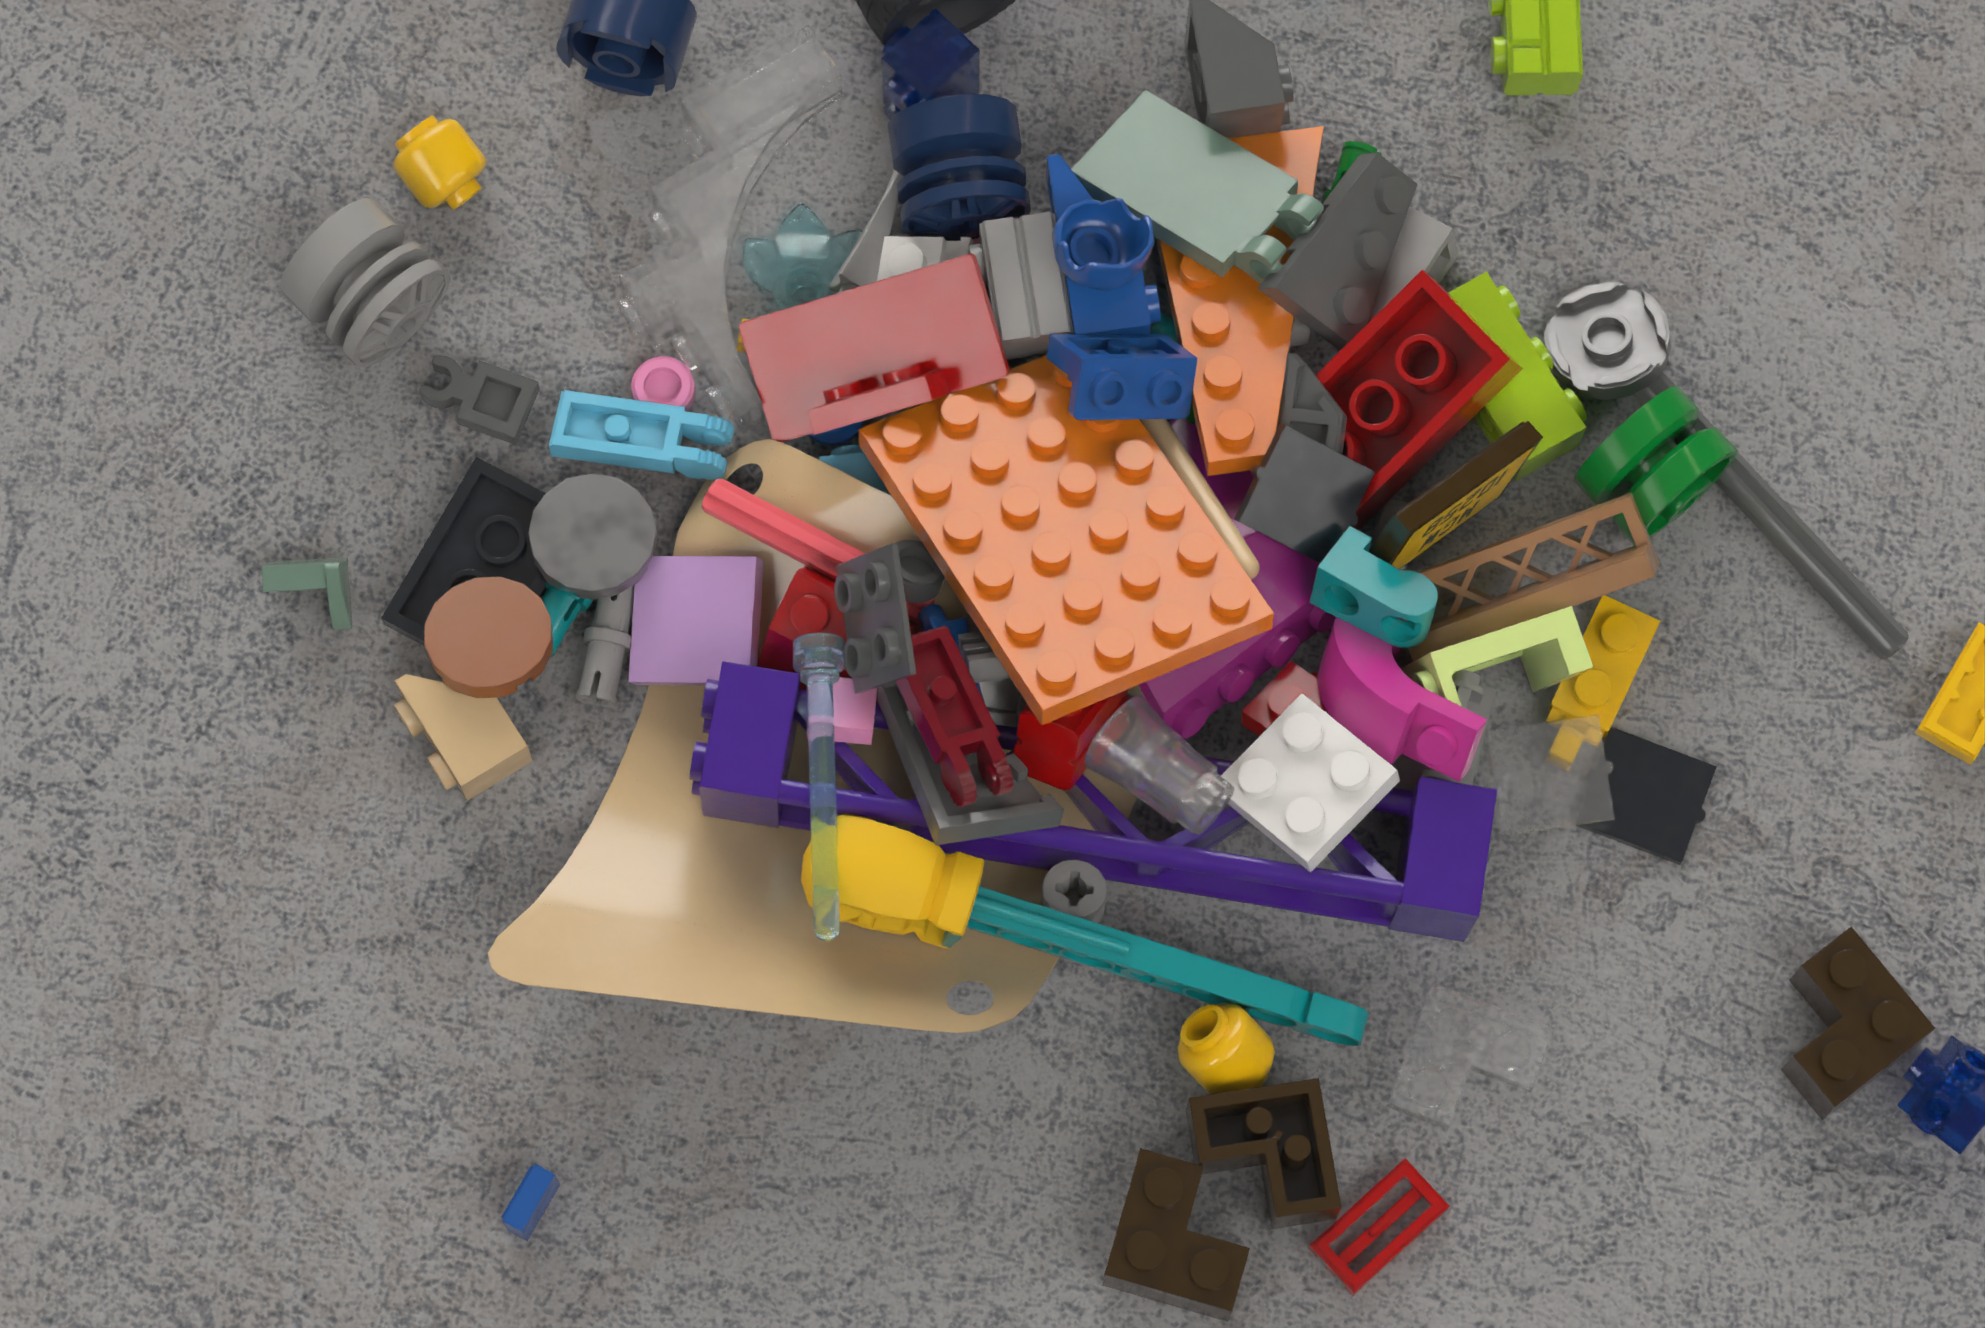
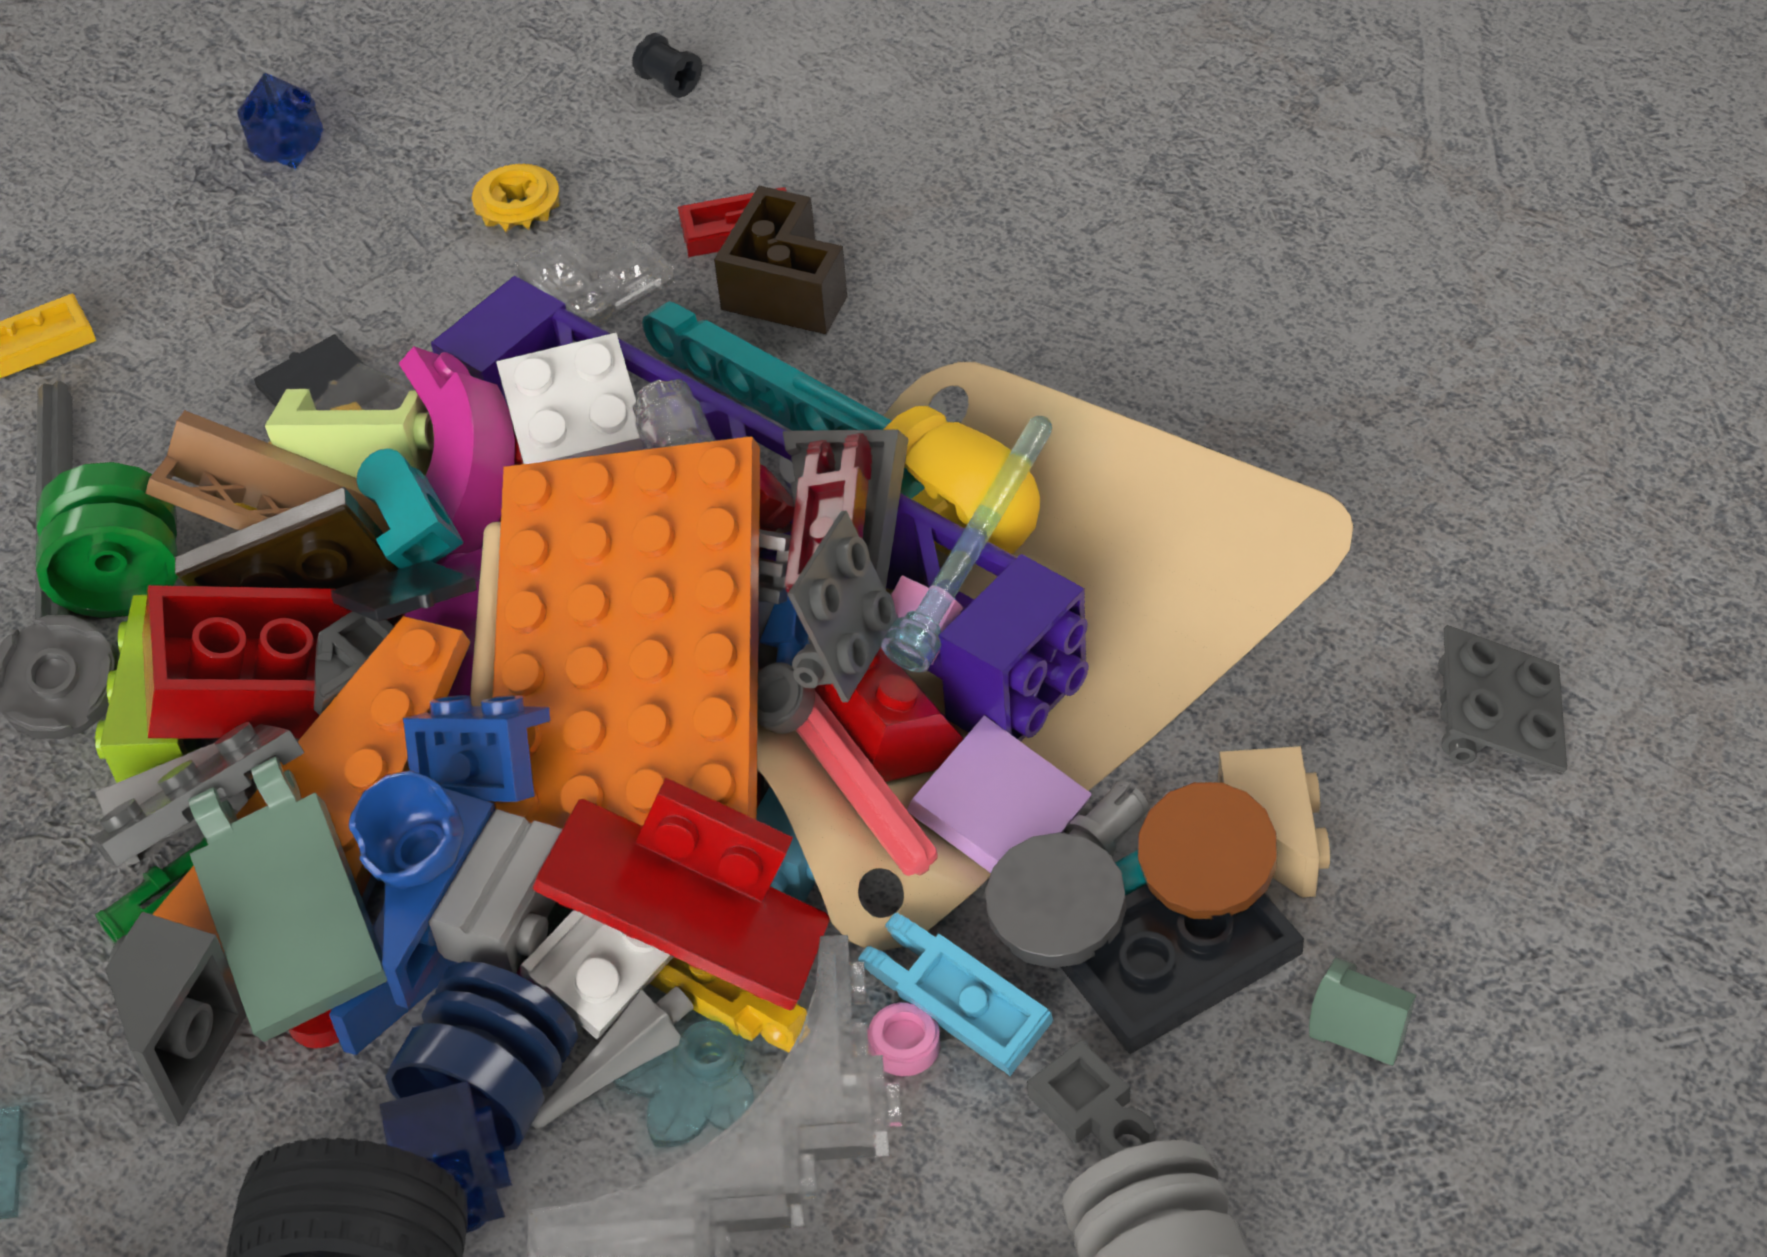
camera: 145 degrees left, 25 degrees down
blue tile [501,1164,560,1241] -> none
dark brown brick [1102,1148,1250,1322] -> none
yellow head [1177,1003,1275,1095] -> none
dark brown brick [1781,926,1935,1120] -> none
none -> yellow gear [472,164,559,232]
none -> dark grey hinge [1438,625,1567,773]

